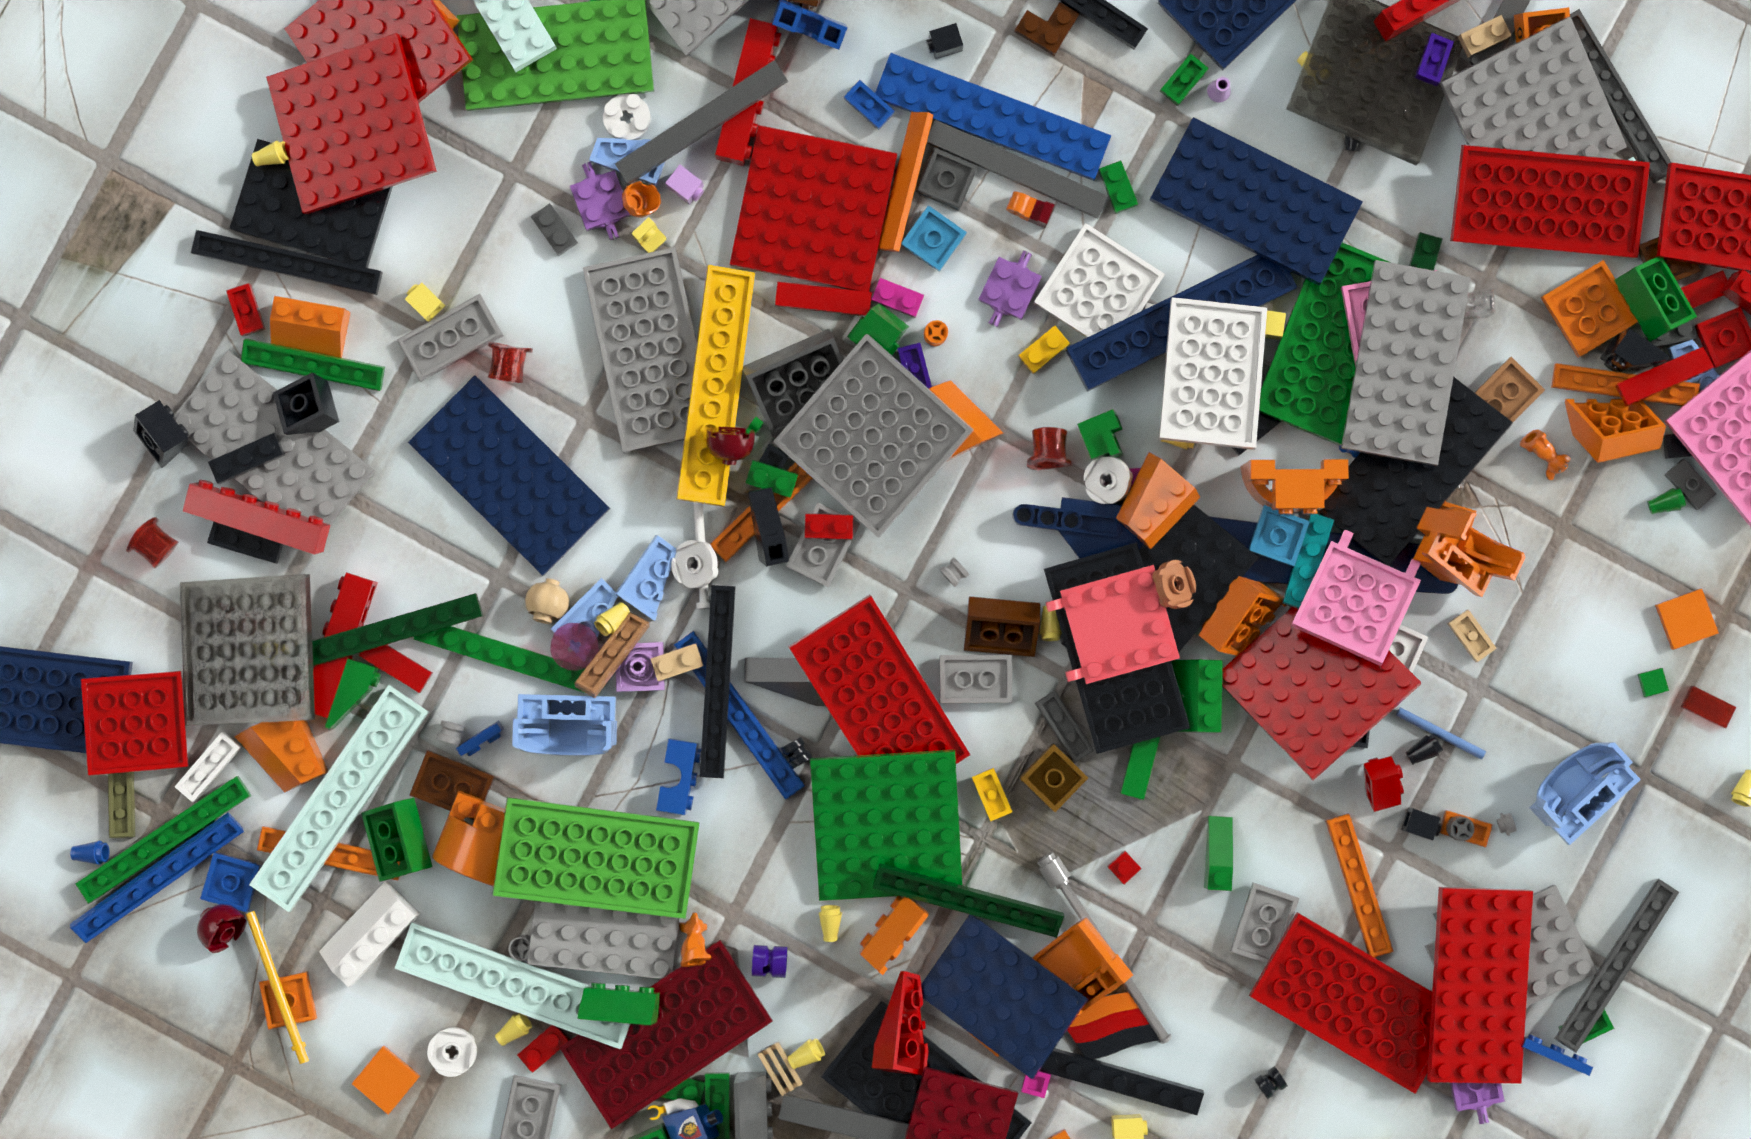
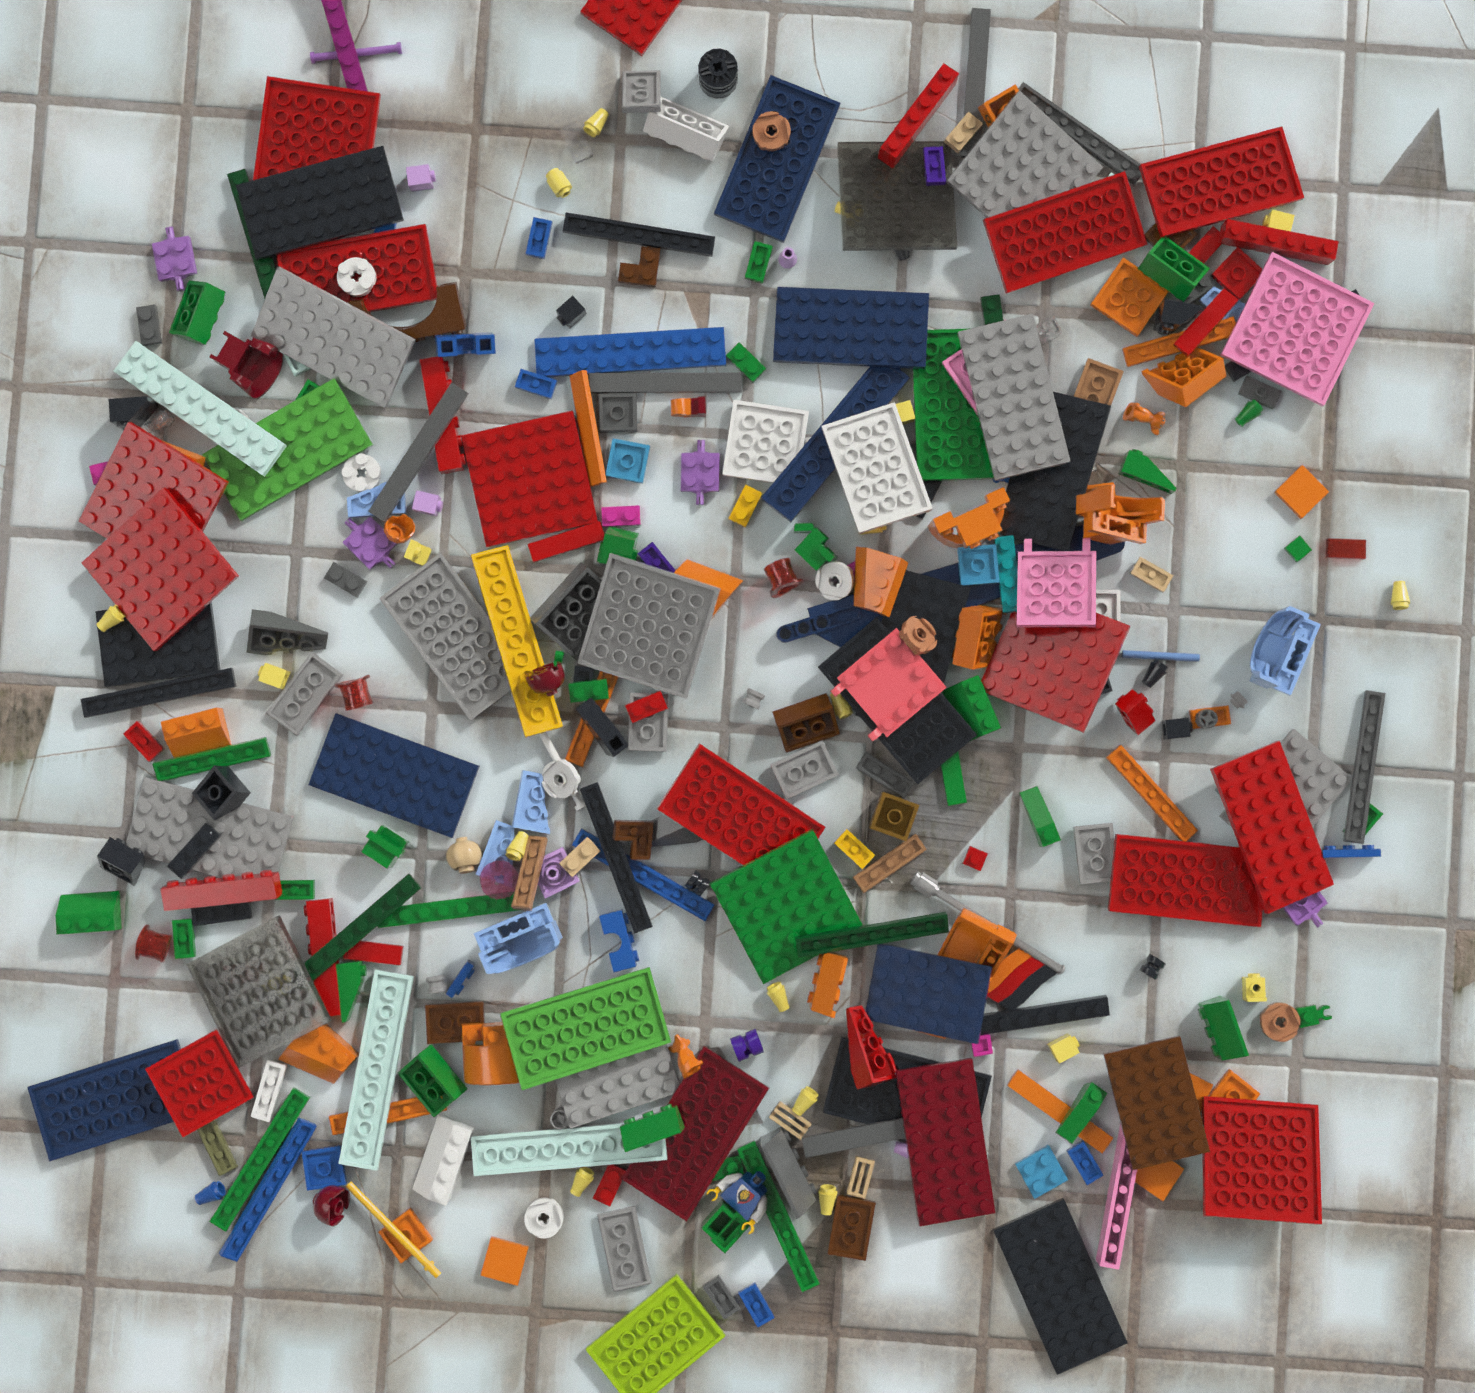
camera: 25 degrees left, 0 degrees up
orange wheel [923,320,948,346] -> none
none -> green slope [55,891,122,935]
none -> green plate [172,918,196,959]
none -> dark grey wedge [246,609,328,655]
none -> green plate [275,880,315,900]
none -> green plate [361,825,409,869]
none -> reddish brown plate [613,820,654,860]
none -> green tile [794,523,813,533]
none -> medium nougat tile [853,834,927,893]
none -> green slope [1118,449,1176,494]

